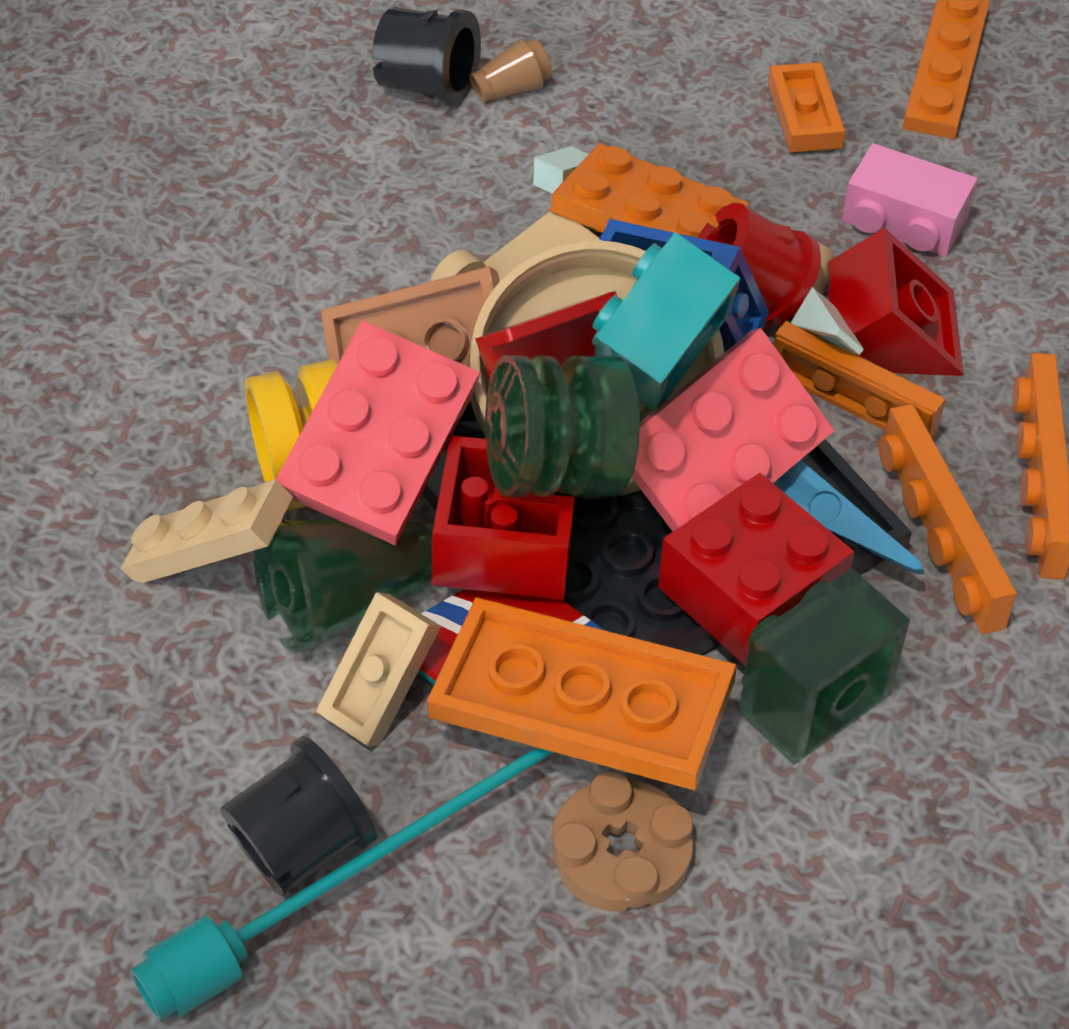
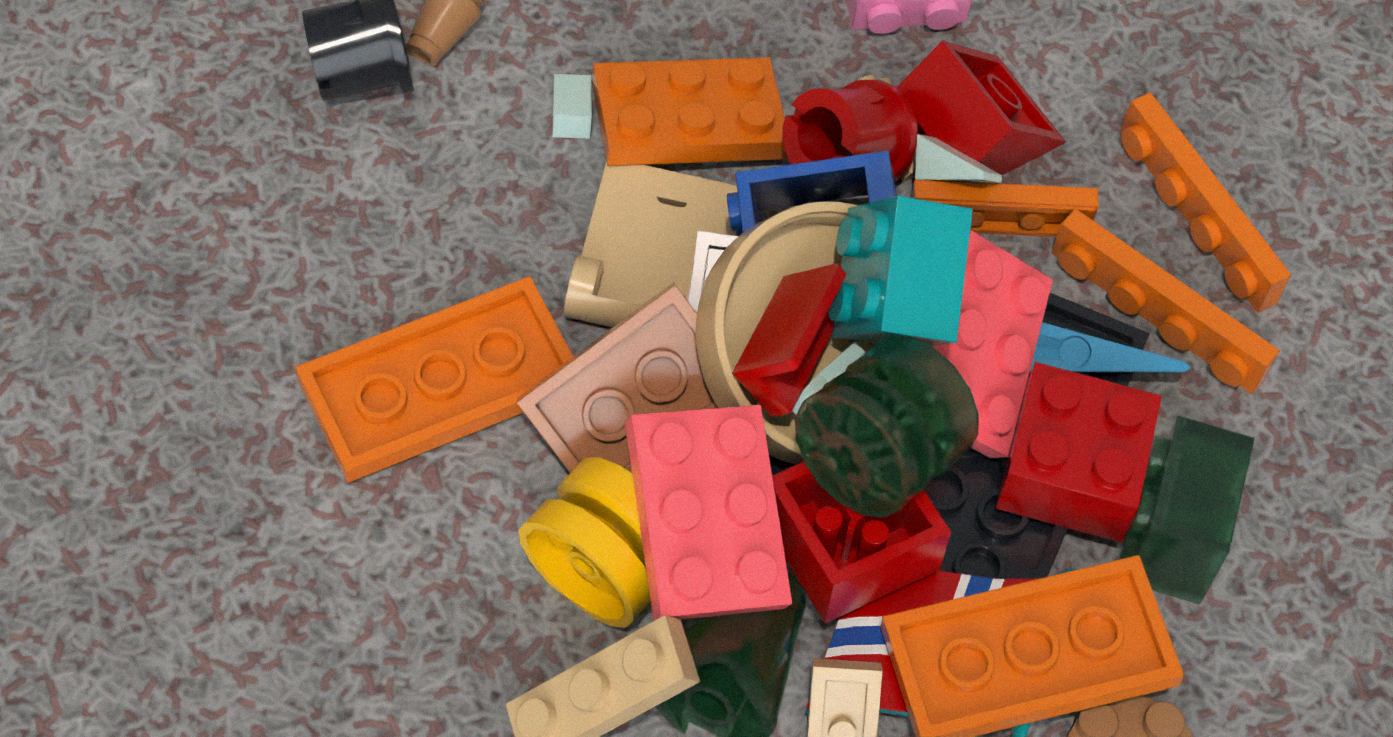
camera: 40 degrees left, 10 degrees up
none -> orange plate [295,276,573,483]

